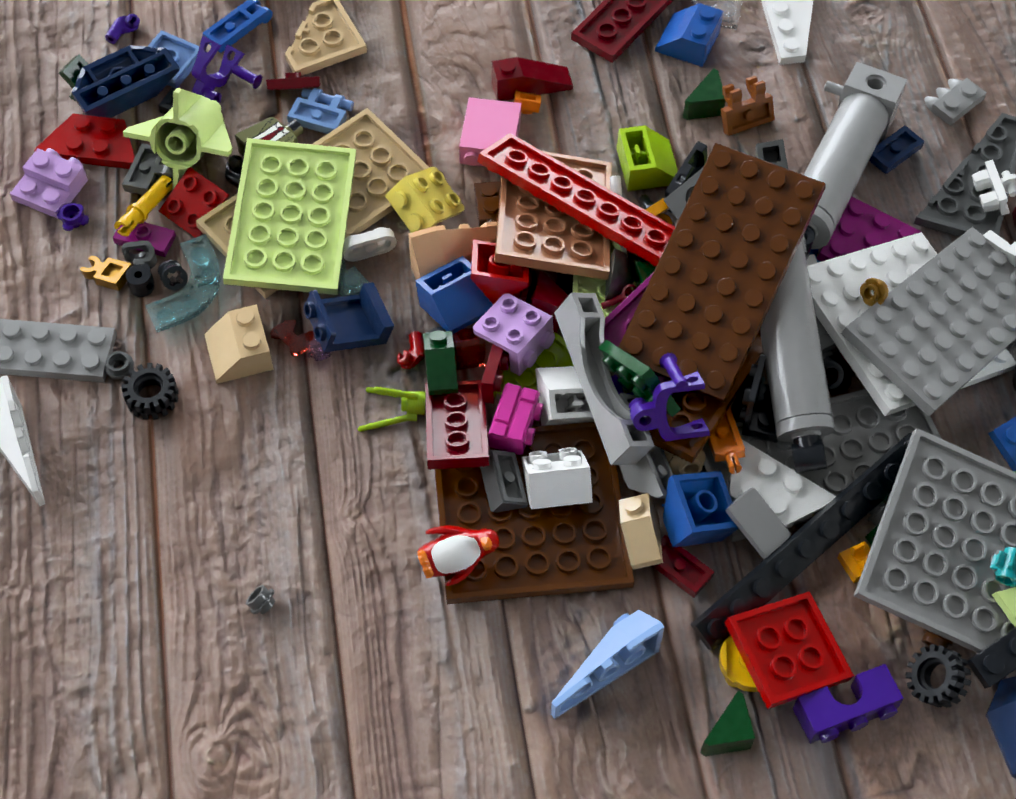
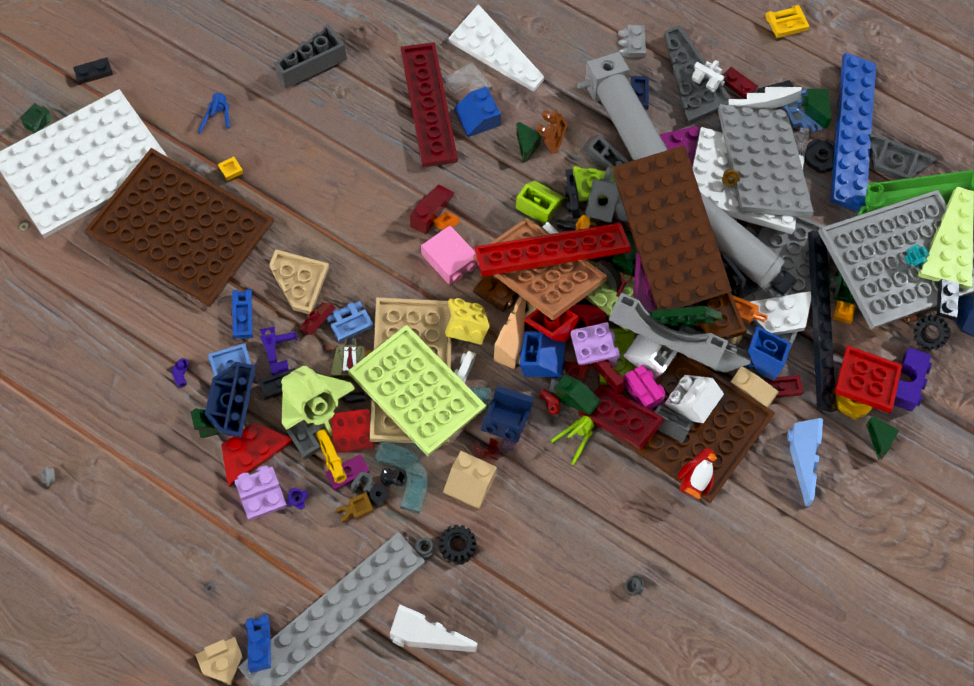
camera: 50 degrees left, 5 degrees up
dark purple piece [629,353,710,441] -> none
light grey slope [725,488,791,559] -> none

